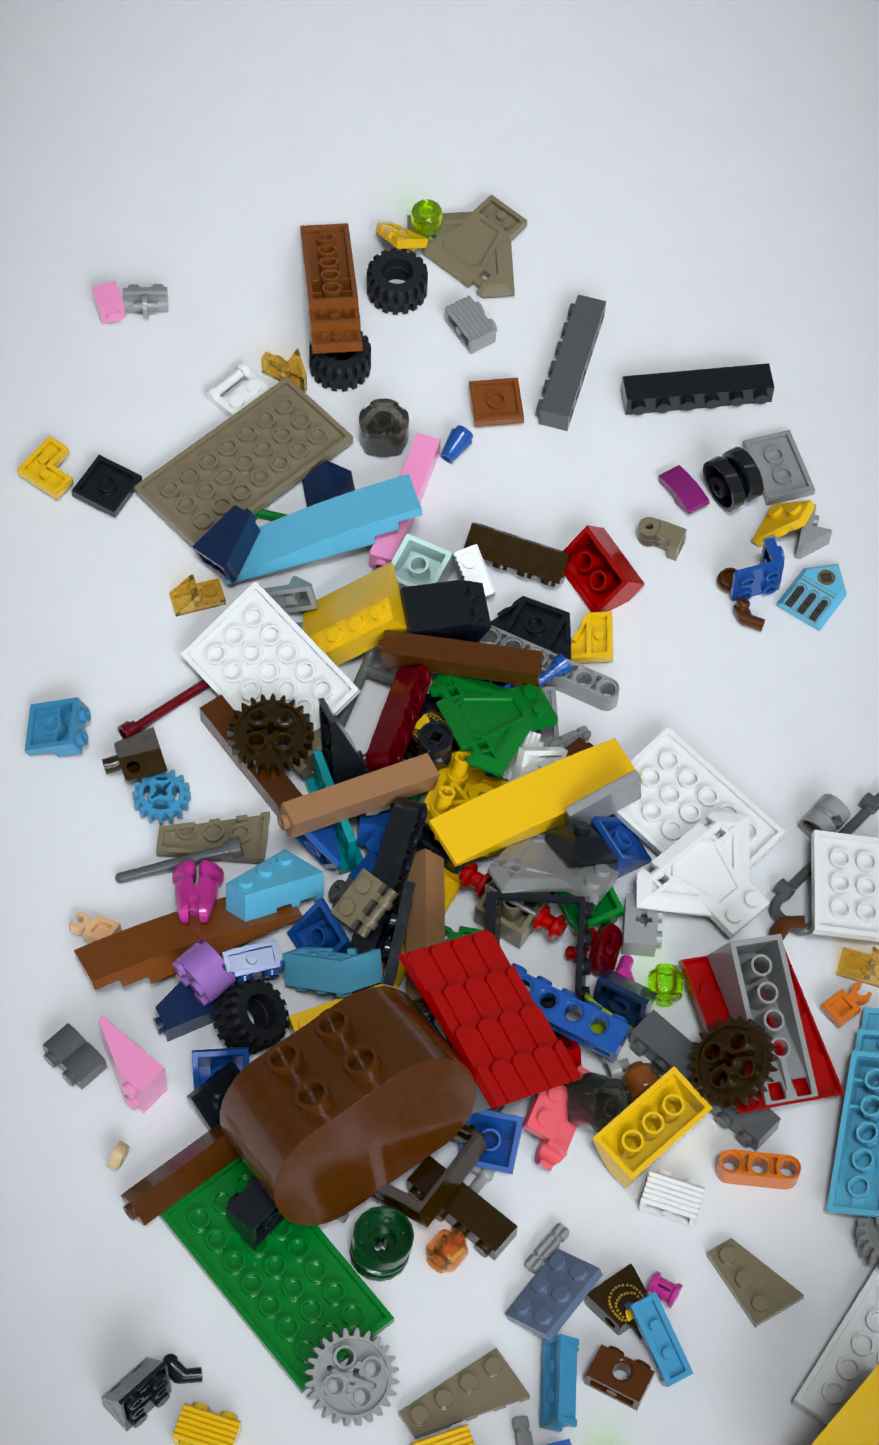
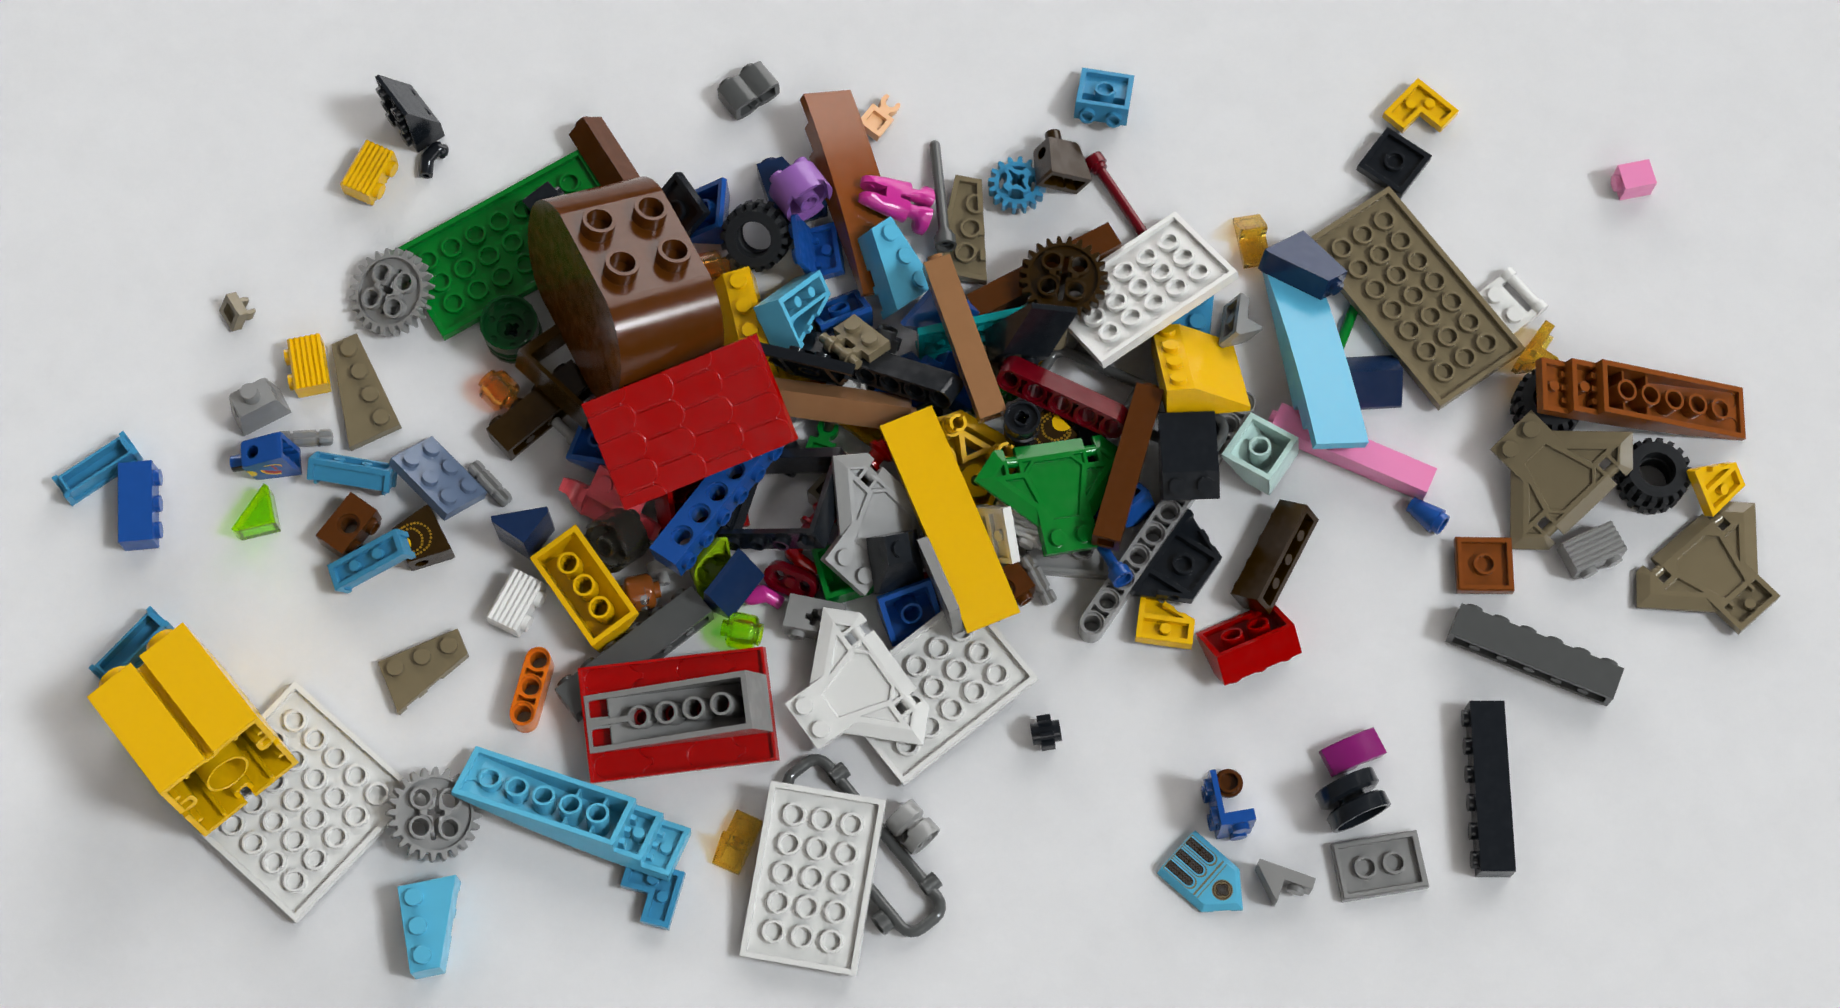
camera: 100 degrees right, 10 degrees up
bright pink slope [98,1016,167,1113] -> none
tan tile [106,1141,130,1171] -> none
light grey hips [123,284,168,316] -> none
clear smoke brick [359,398,409,457] -> none
clear neon green head [411,199,443,236] -> none
white brick [454,544,496,598] -> none
dark tan leg [637,517,687,561] -> none
dark pink bush [646,1271,683,1308] -> none
dark brown gear [688,1016,779,1109] -> none
reddish brown arm [734,598,766,631] -> none
yellow wing [752,500,815,547] -> none
reddish brown arm [769,915,806,940] -> none
orange plate [820,981,872,1028] -> none
none -> dark blue slope [491,506,555,561]
none -> black gear [1030,714,1062,751]
none -> dark tan plate [1490,410,1633,550]

